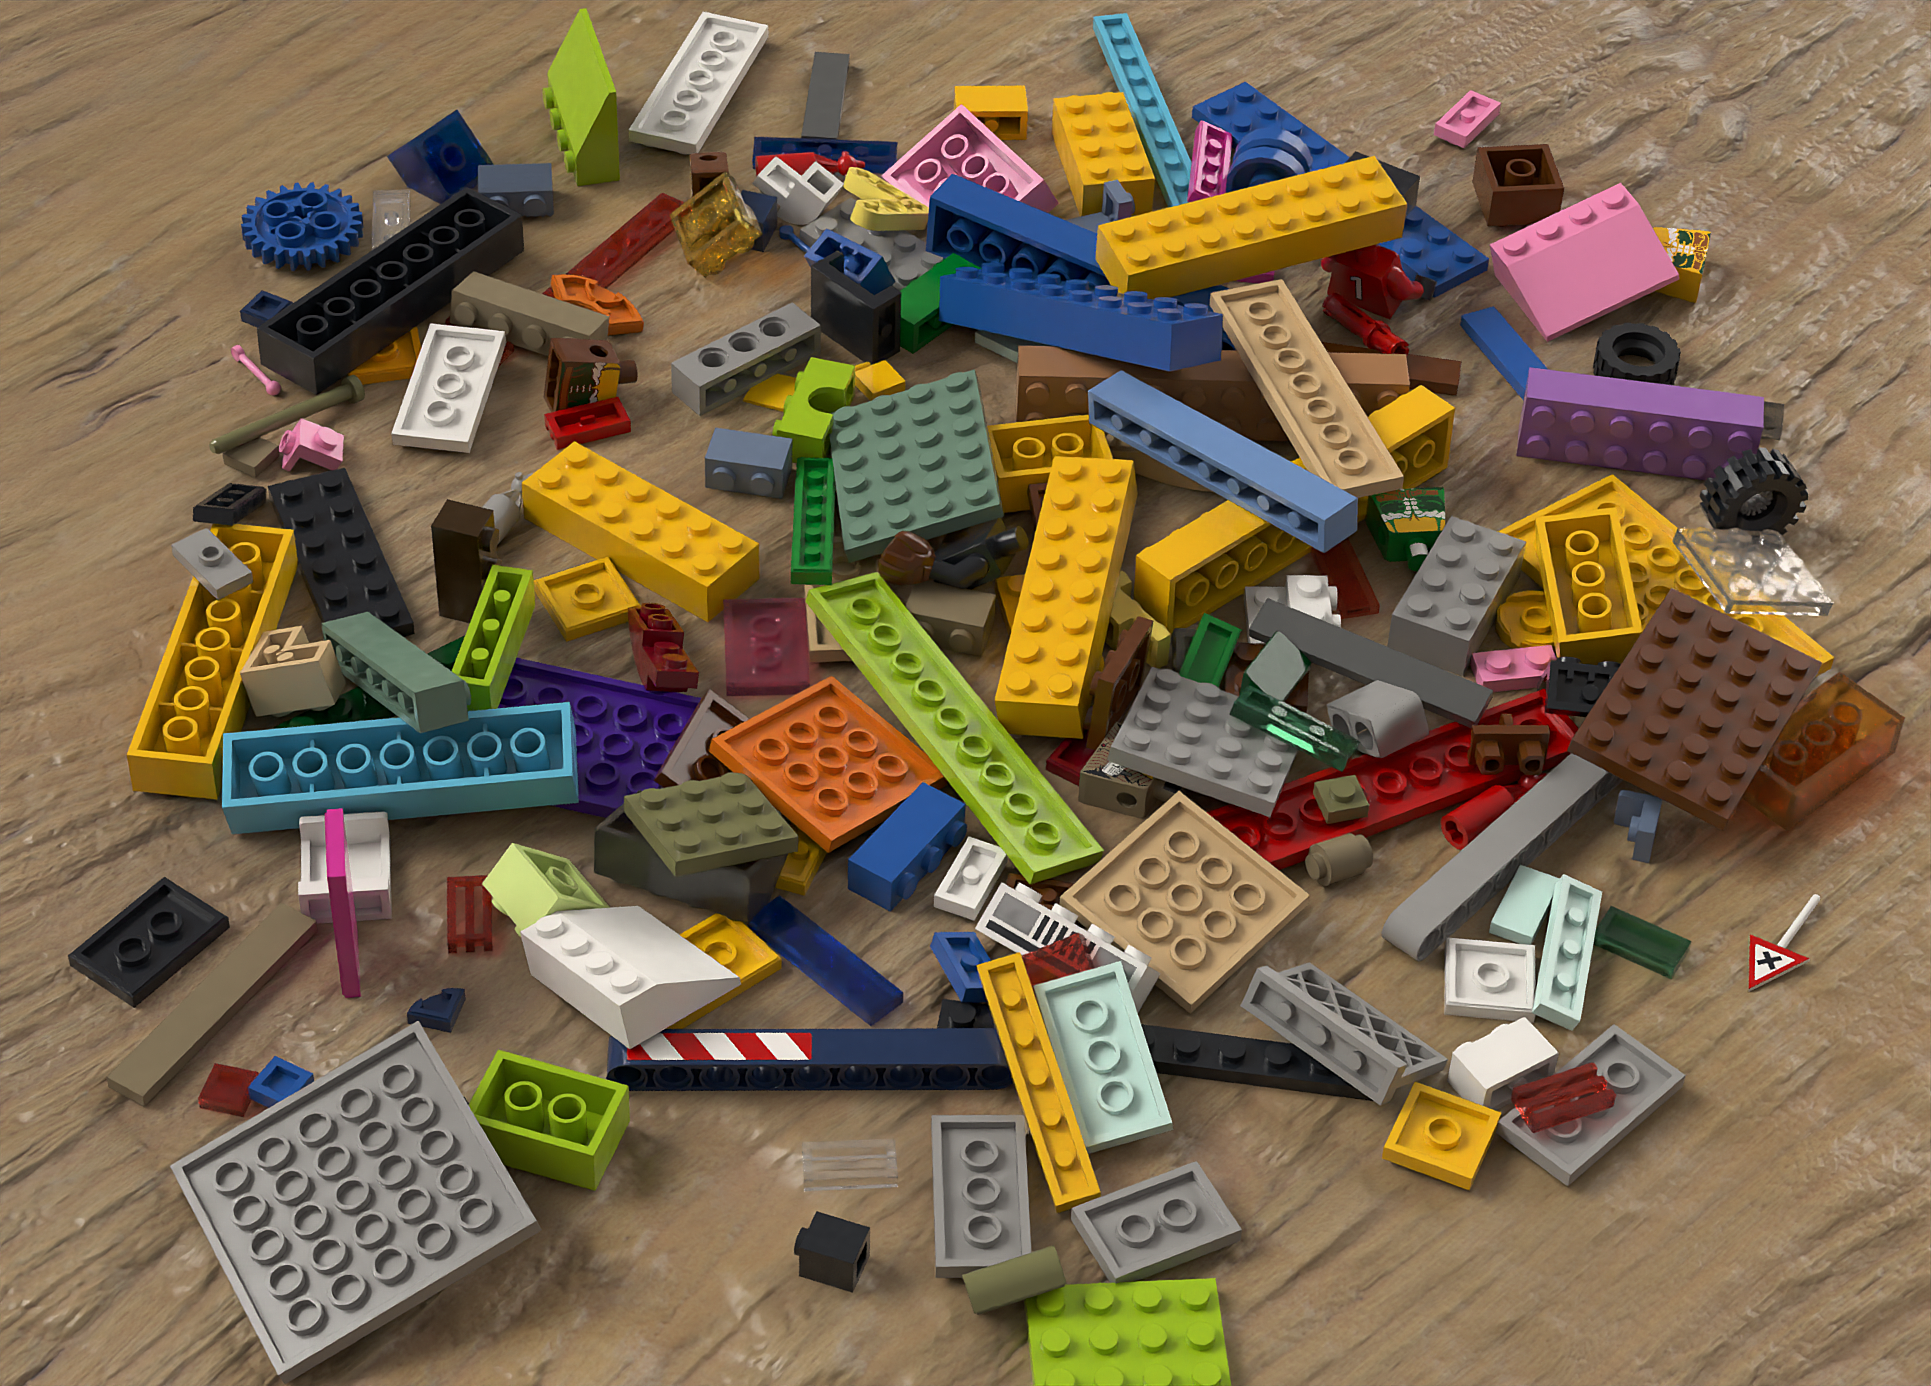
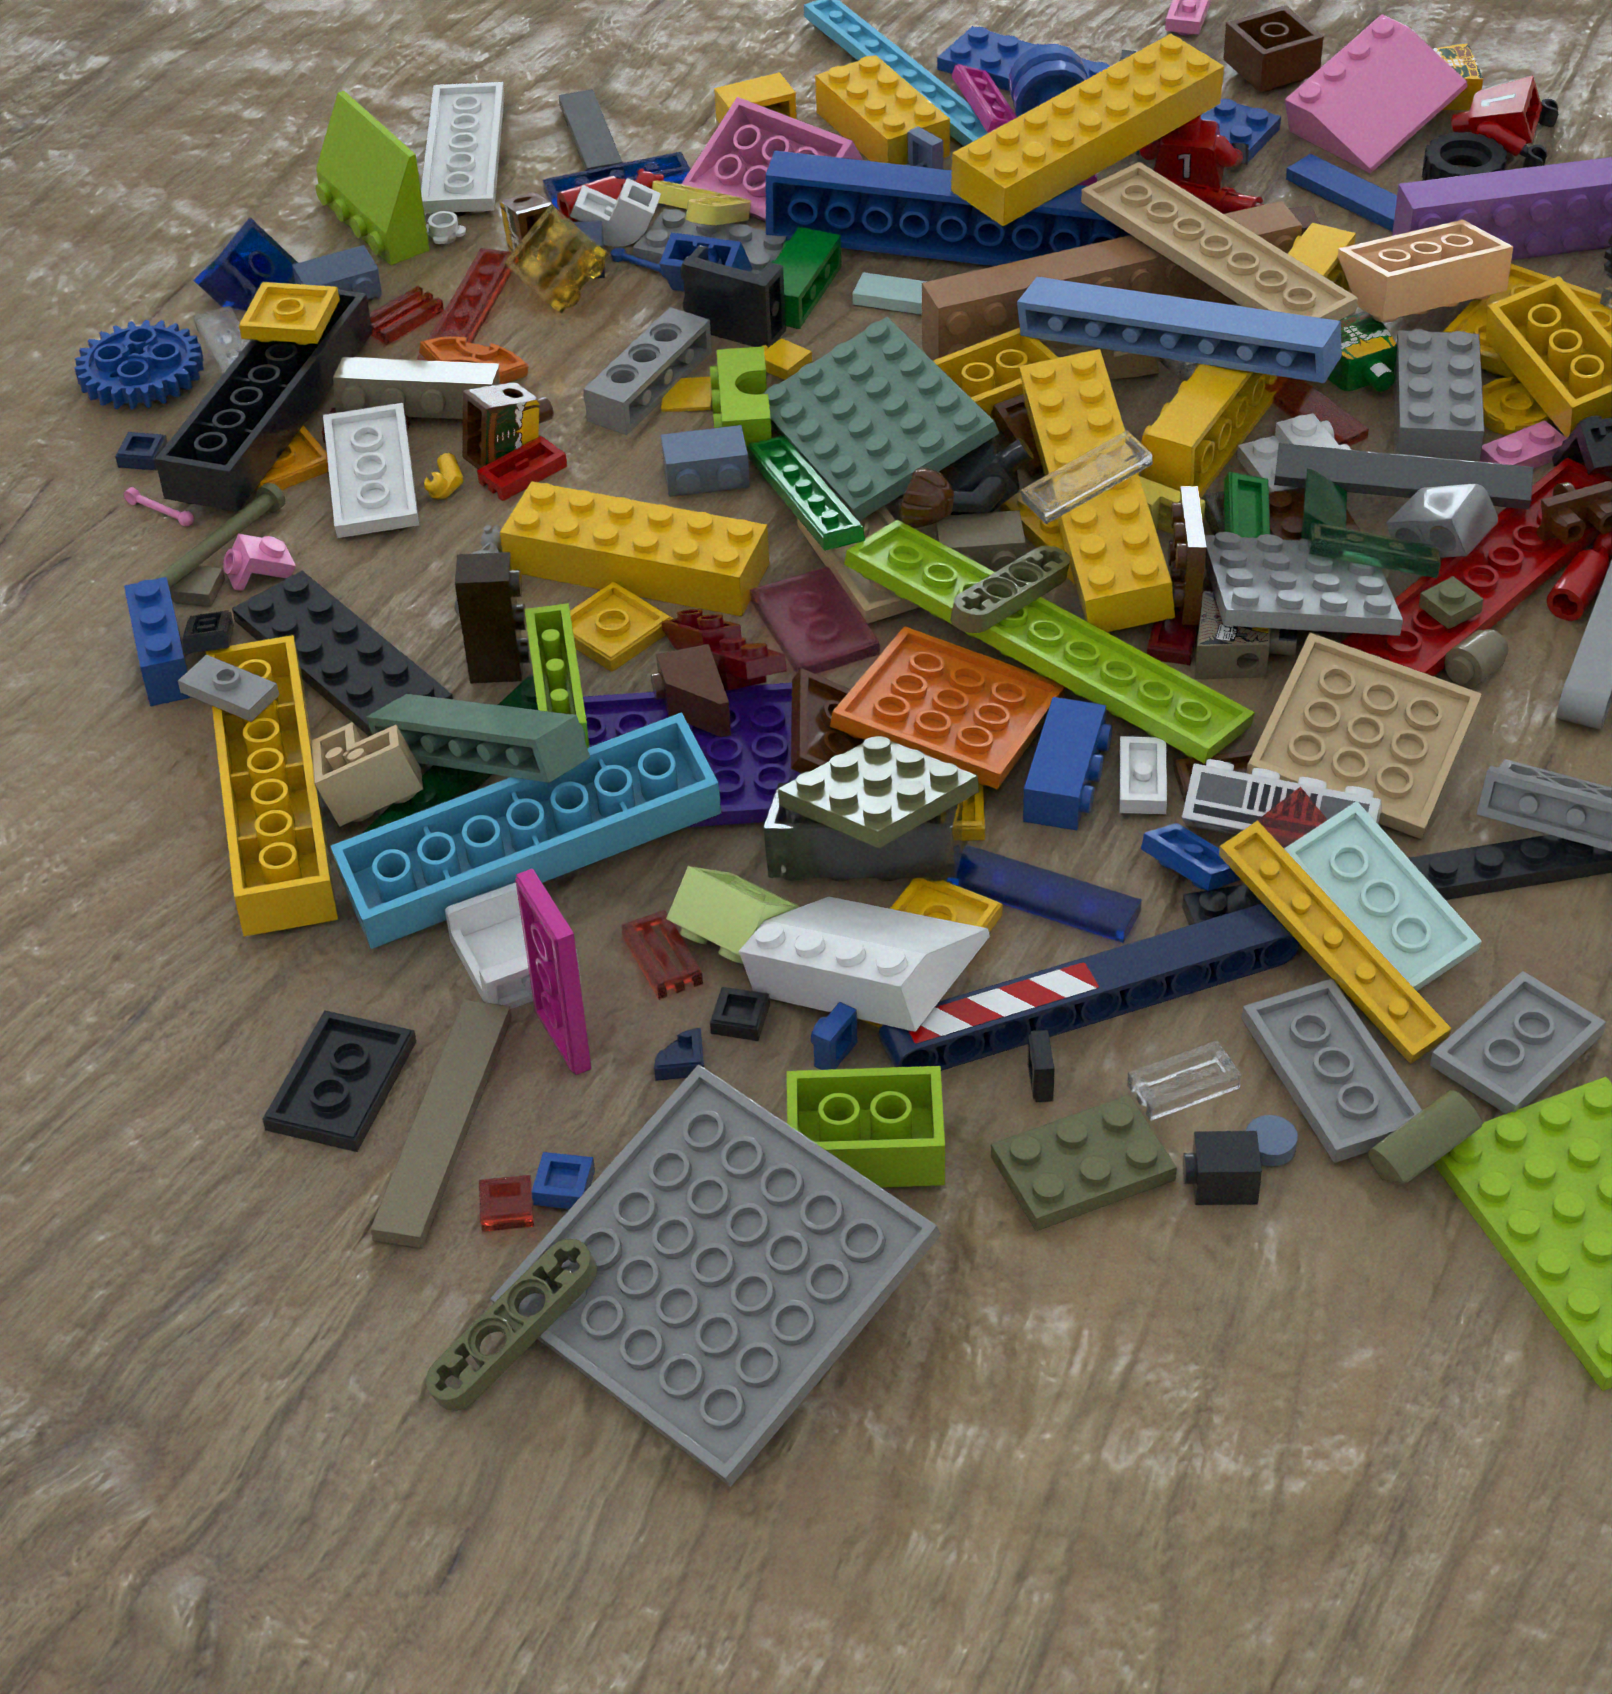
camera: 15 degrees left, 0 degrees up
blue brick [939,262,1223,371] -> none
none -> blue brick [124,577,192,706]
none -> yellow plate [239,282,340,345]
none -> clear red tile [370,286,444,345]
none -> yellow arm [424,453,463,500]
none -> white plate [426,211,466,244]
none -> olive beam [426,1239,597,1411]
none -> reddish brown slope [651,644,731,737]
none -> black tile [710,987,770,1041]
none -> blue plate [811,1002,858,1070]
none -> olive beam [950,546,1070,633]
none -> olive plate [991,1095,1177,1231]
none -> clear tile [1021,430,1153,524]
none -> black tile [1027,1030,1055,1103]
none -> sand blue tile [1246,1115,1298,1166]
none -> light nougat slope [1338,220,1513,323]
none -> red torso [1451,76,1559,168]

